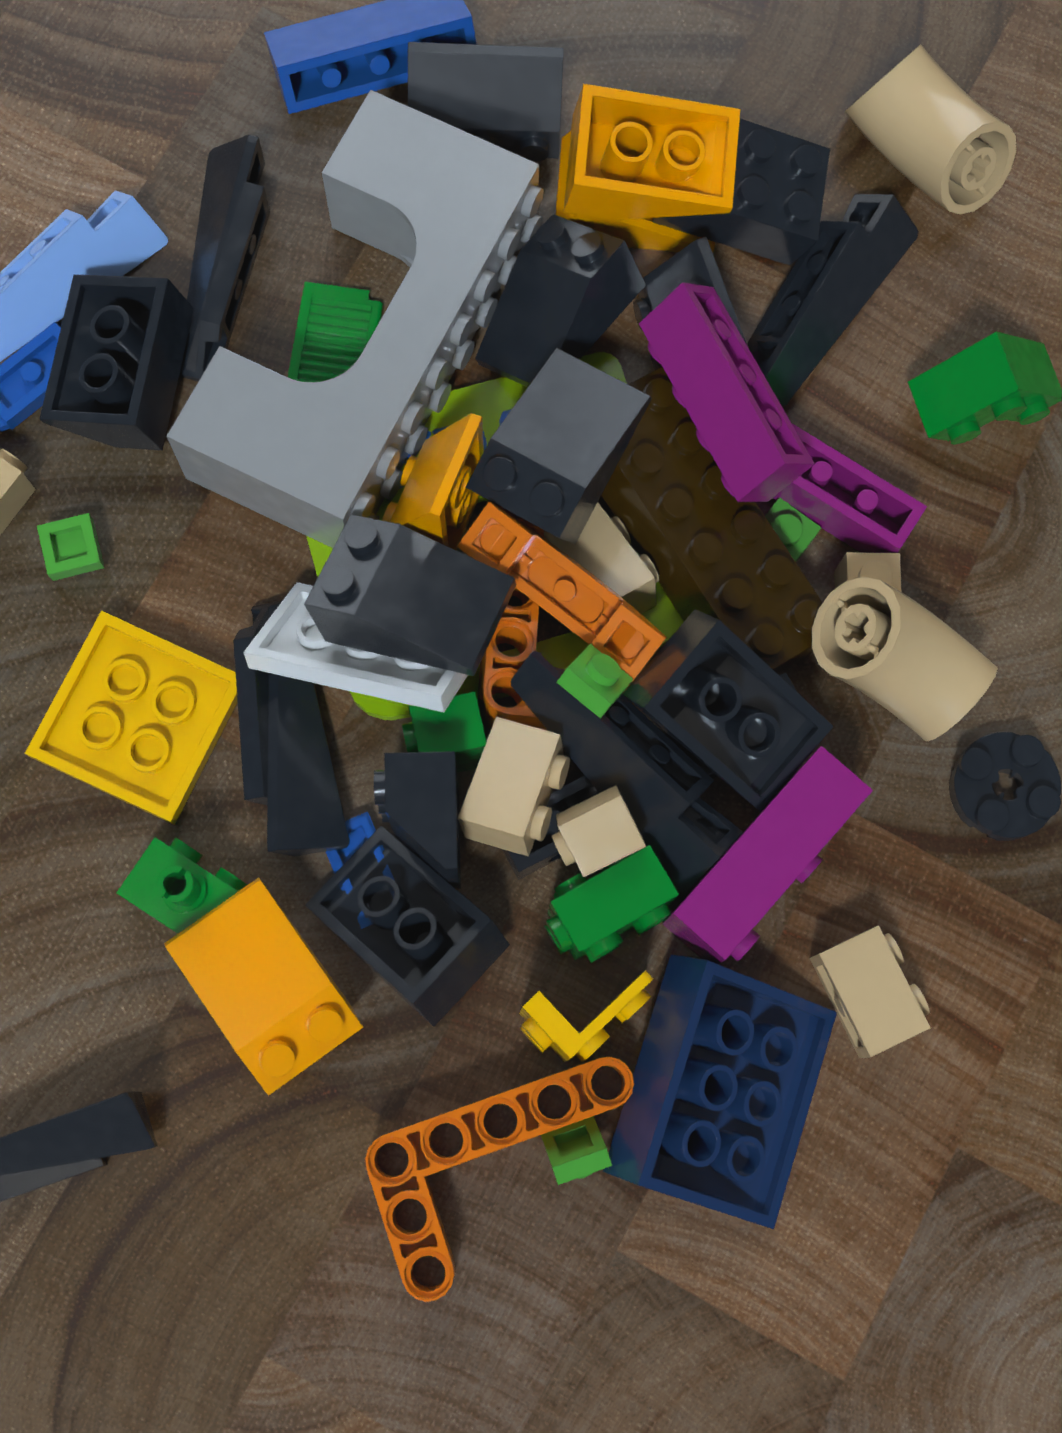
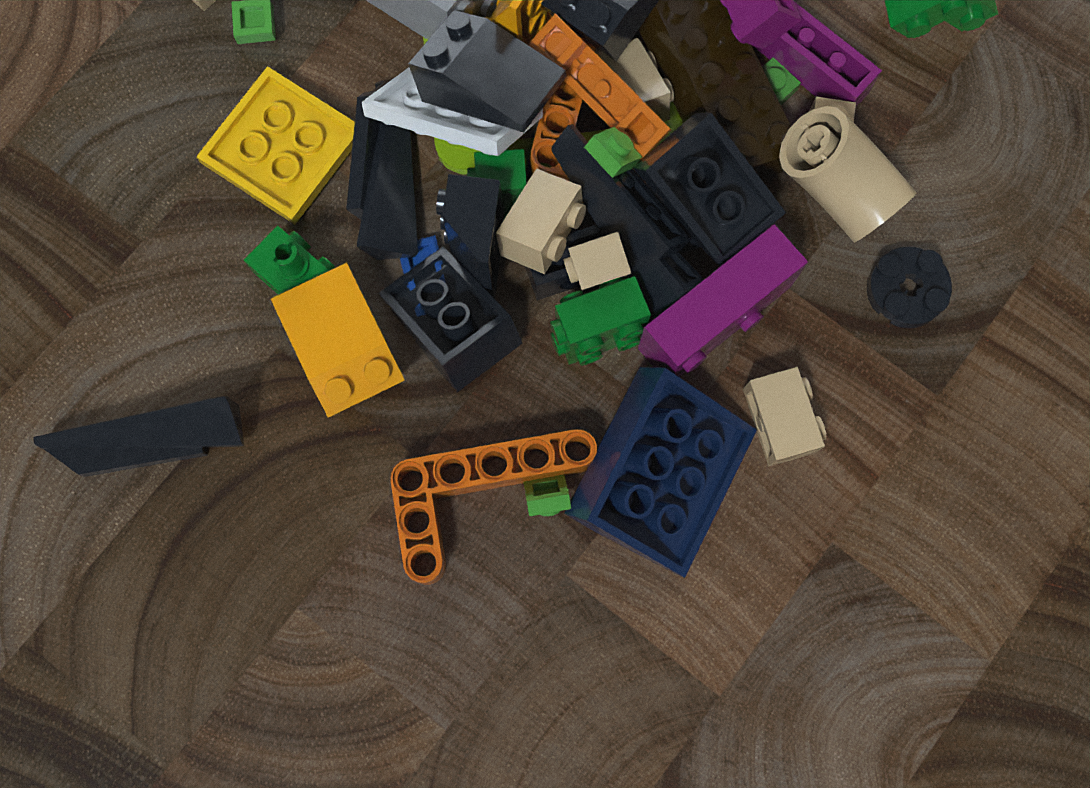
camera: 15 degrees right, 0 degrees up
yellow bracket [519,970,654,1062] -> none

